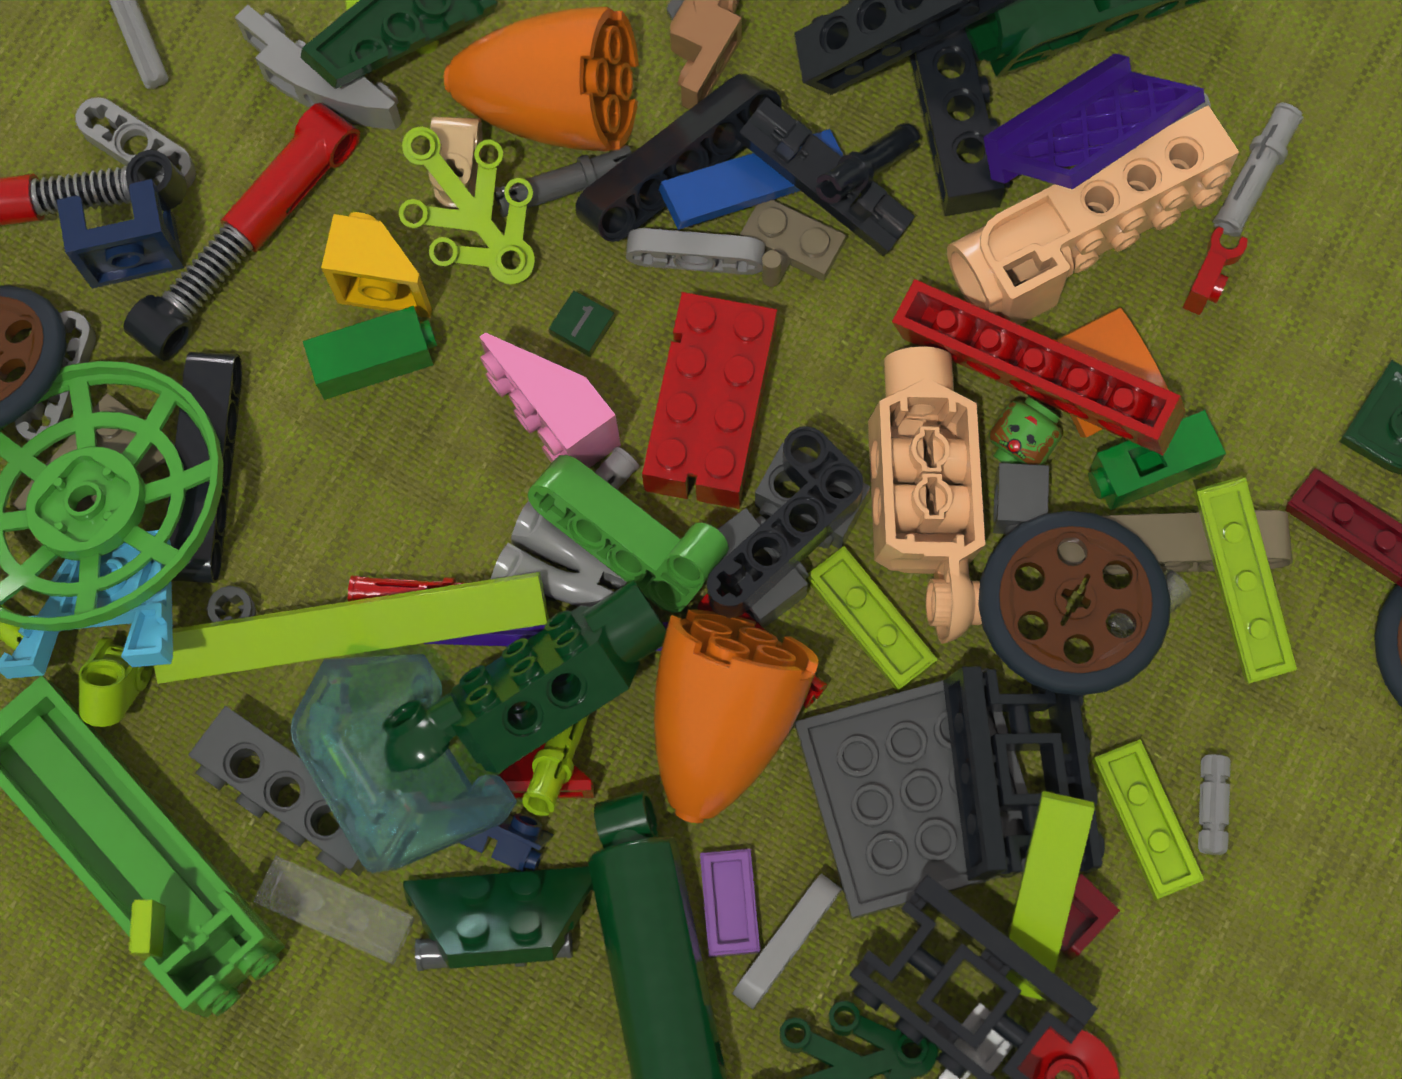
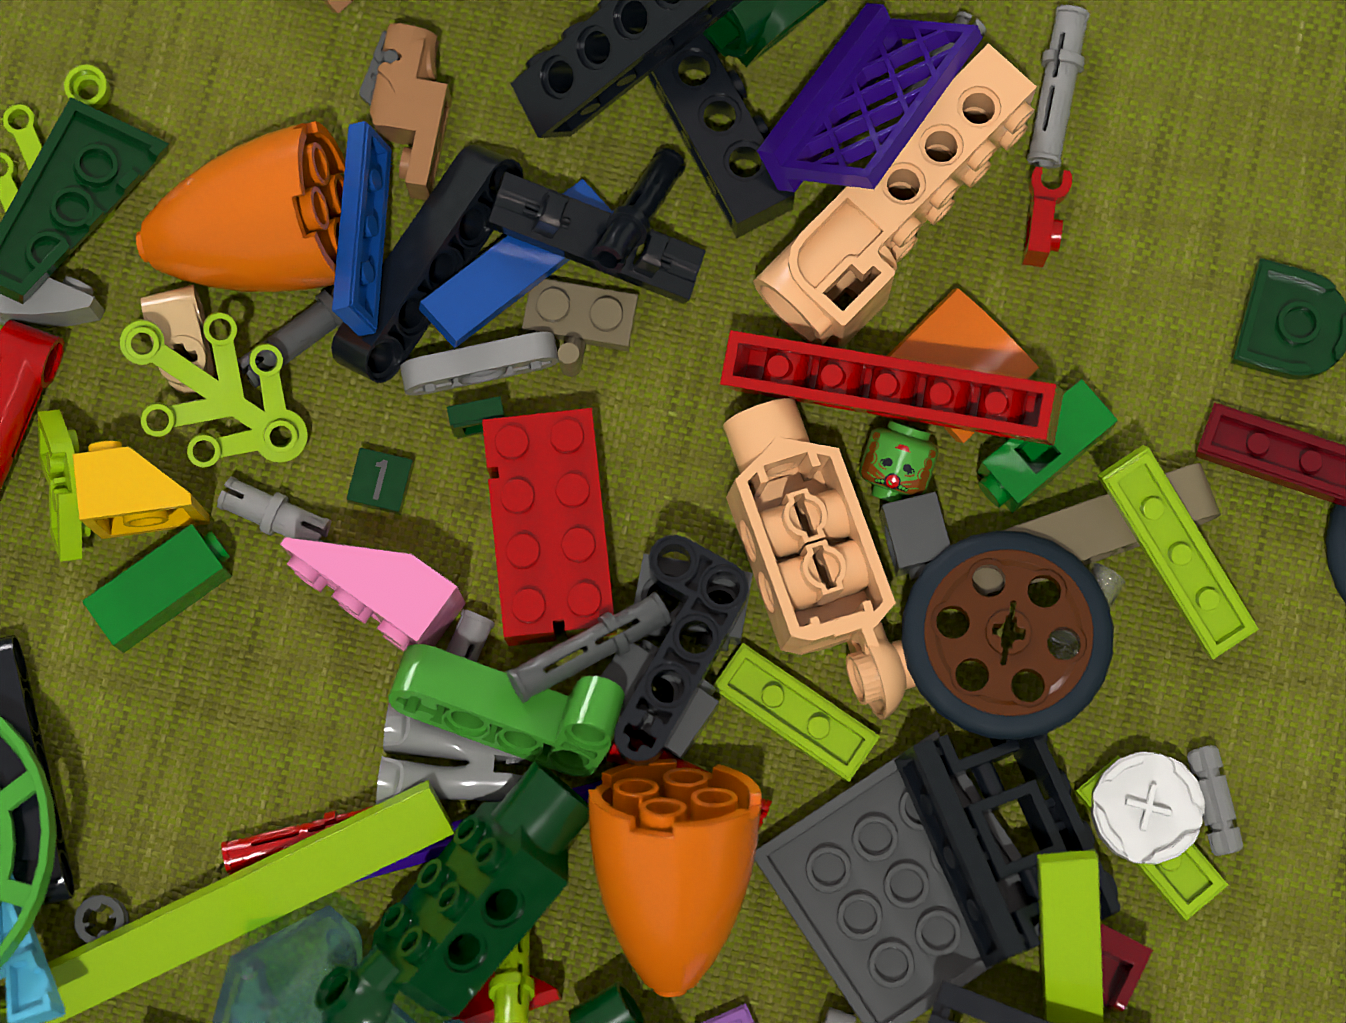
camera: 20 degrees left, 5 degrees up
none -> lime plate [38,409,91,562]
none -> light grey pin [217,476,331,543]
none -> blue tile [332,121,392,337]
none -> dark green tile [447,396,506,439]
none -> dark grey pin [506,592,672,703]
none -> white tile [1091,752,1205,865]

